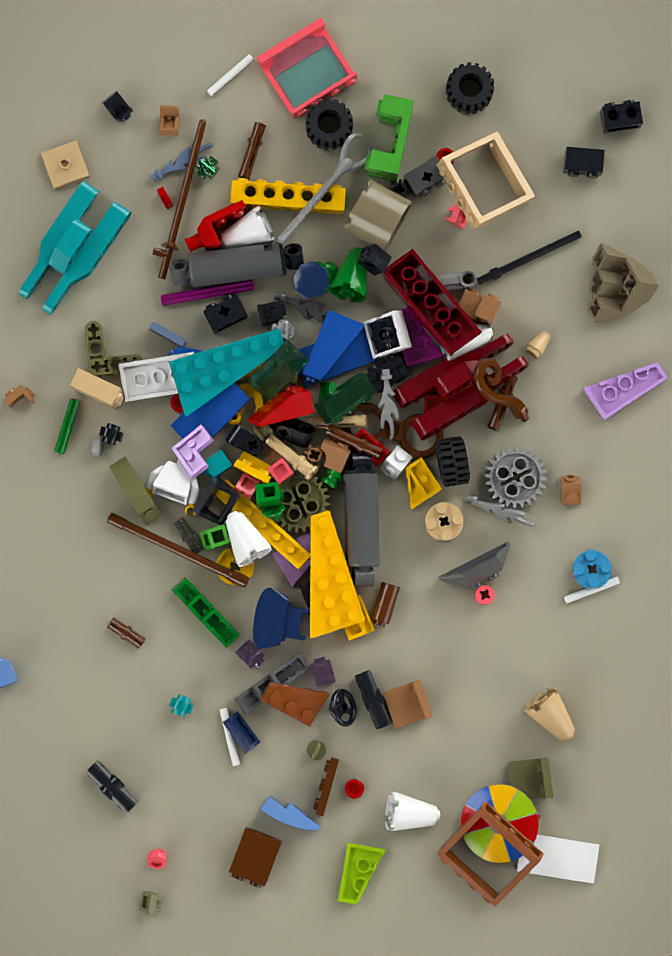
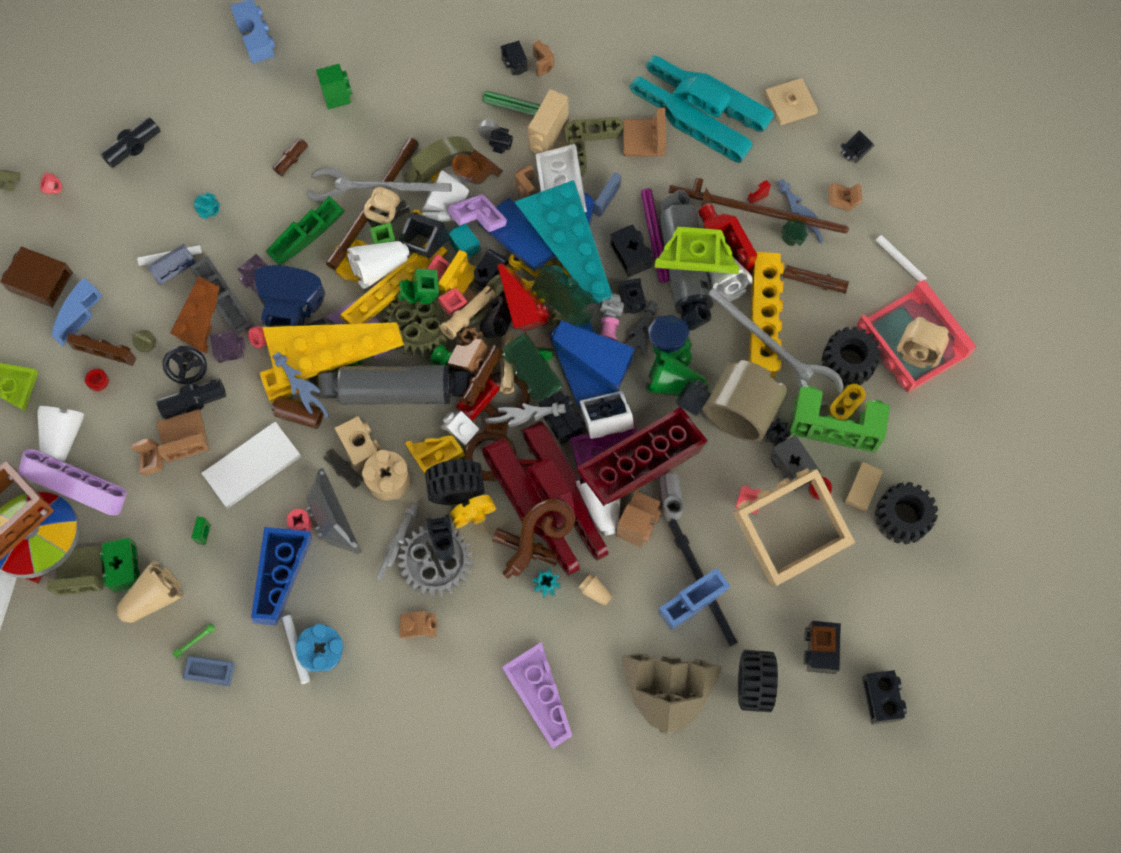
camera: 95 degrees right, 15 degrees down
none -> lavender beam [18,449,127,515]
none -> green brick [100,538,140,592]
none -> medium nougat bracket [131,438,163,476]
none -> bright green hinge [172,624,215,658]
none -> sand blue tile [182,655,235,687]
none -> green tile [191,516,211,545]
none -> white tile [202,422,302,509]
none -> coral tile [248,326,267,348]
none -> blue wedge [251,527,312,626]
none -> sand blue piece [272,352,329,418]
none -> light grey piece [306,167,452,201]
none -> green brick [316,63,353,110]
none -> clear smoke pin [323,449,364,489]
none -> tan brick [335,416,381,472]
none -> tan piece [364,187,400,225]
none -> black piece [426,514,454,561]
none -> yellow plate [450,495,496,528]
none -> reddish brown plate [452,149,503,185]
none -> black brick [500,40,528,75]
none -> medium nougat bracket [514,165,536,198]
none -> teal gear [533,568,561,598]
none -> bright pink bush [600,317,619,341]
none -> medium nougat bracket [623,108,666,157]
none -> lime wing [655,227,739,274]
none -> medium blue slope [658,568,731,631]
none -> black tyre [738,650,778,713]
none -> reddish brown tile [810,626,836,652]
none -> yellow plate [829,384,866,421]
none -> tan tile [845,462,883,512]
none -> tan brick [897,317,949,368]

